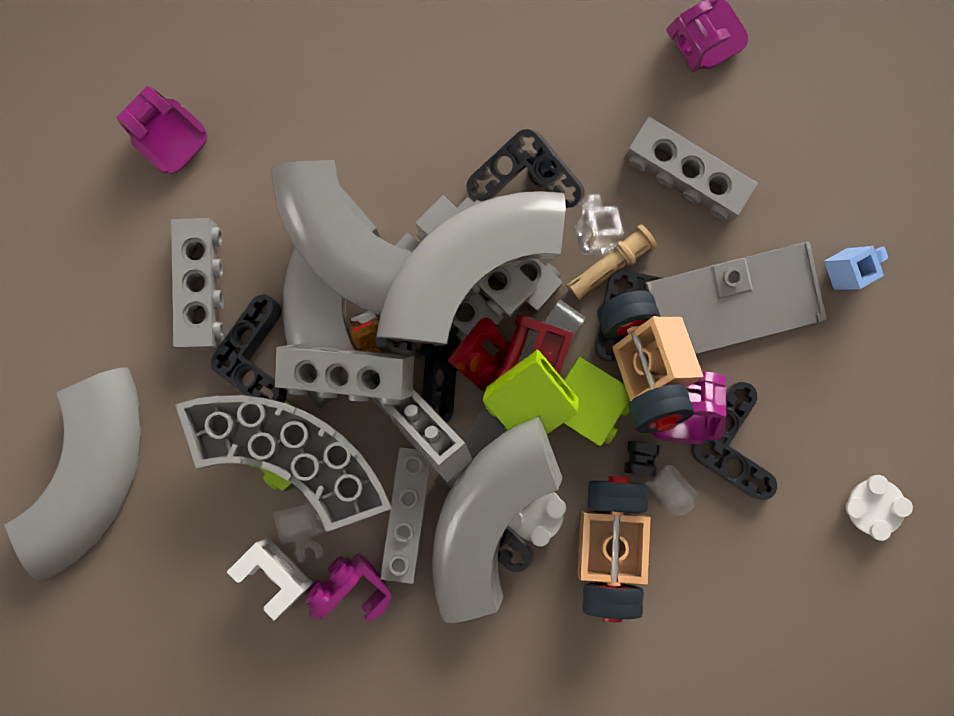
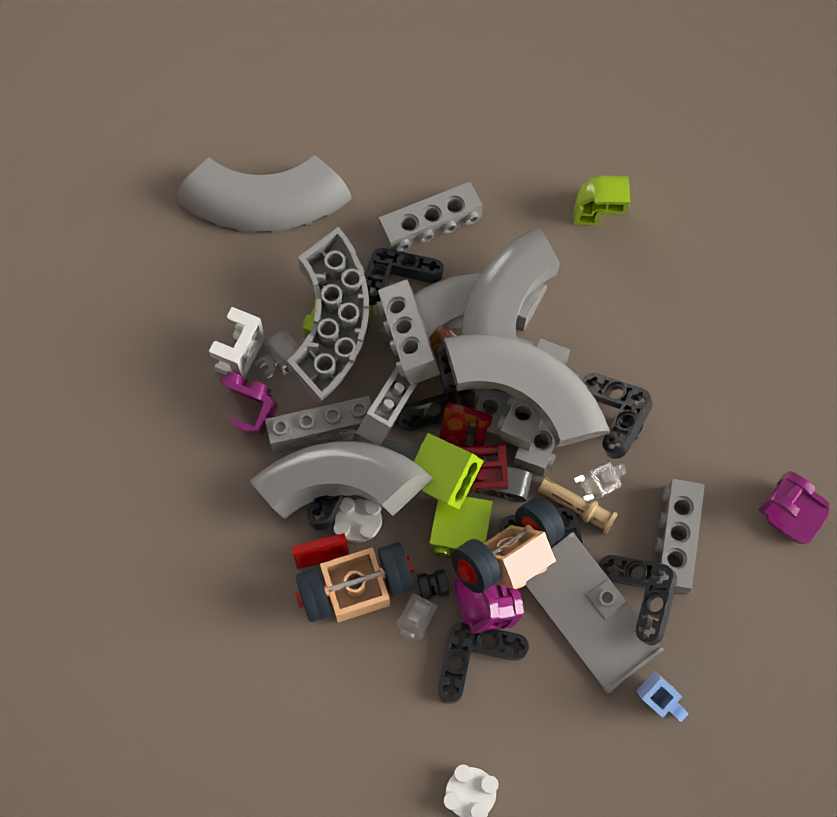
camera: 70 degrees right, 15 degrees down
magenta piece [116,85,208,174] -> none
none -> red tile [291,533,350,569]
none -> lime brick [573,175,630,225]
none -> black beam [599,555,677,646]

